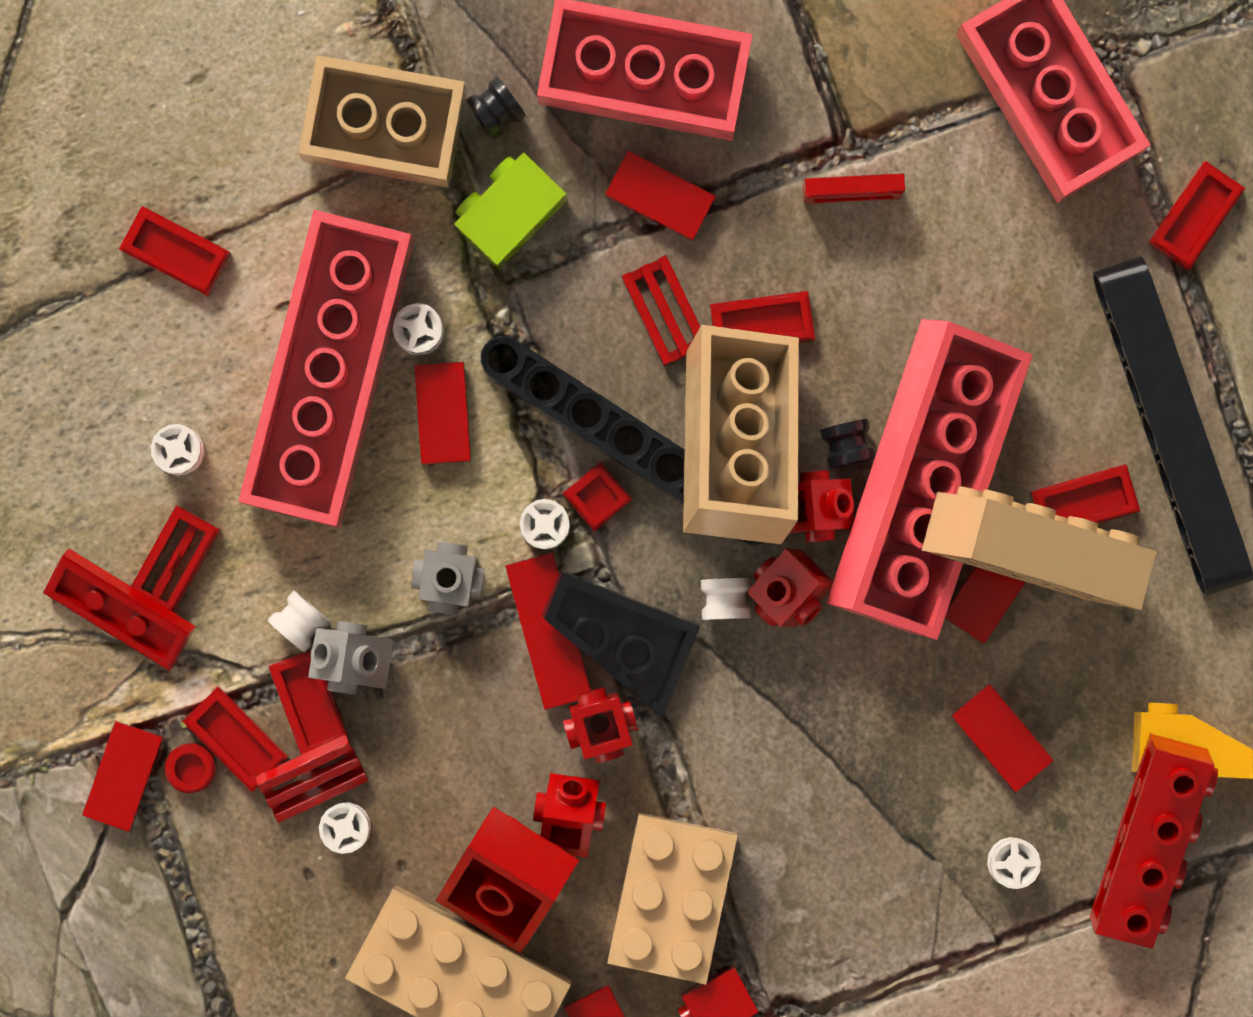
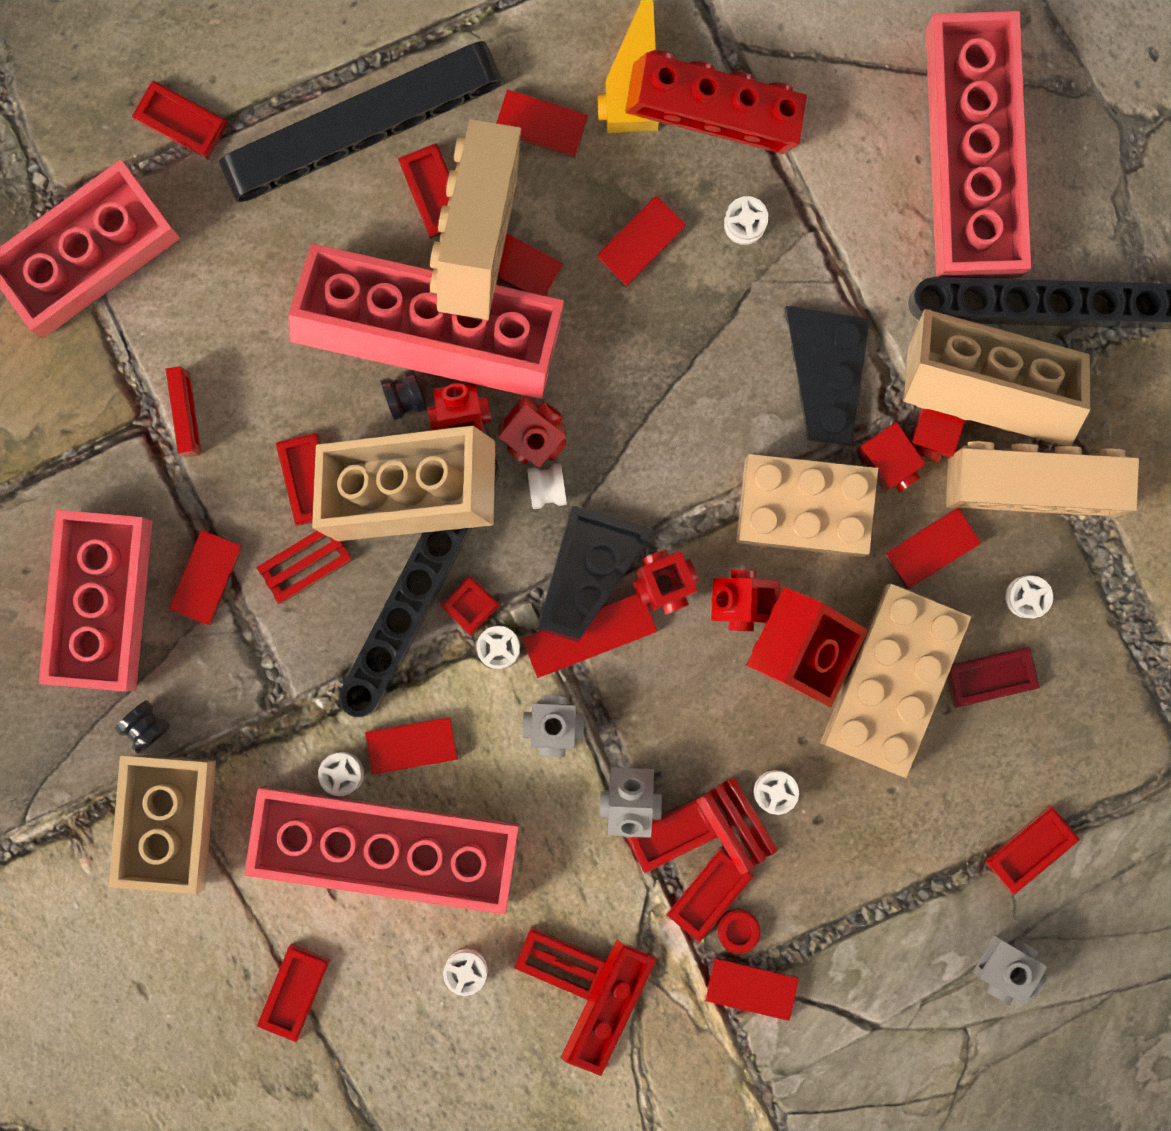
camera: 90 degrees left, 0 degrees up
white wheel [268,590,331,653] -> none
lime brick [454,152,568,270] -> none
none -> red tile [496,89,588,158]
none -> black wing [784,306,870,447]

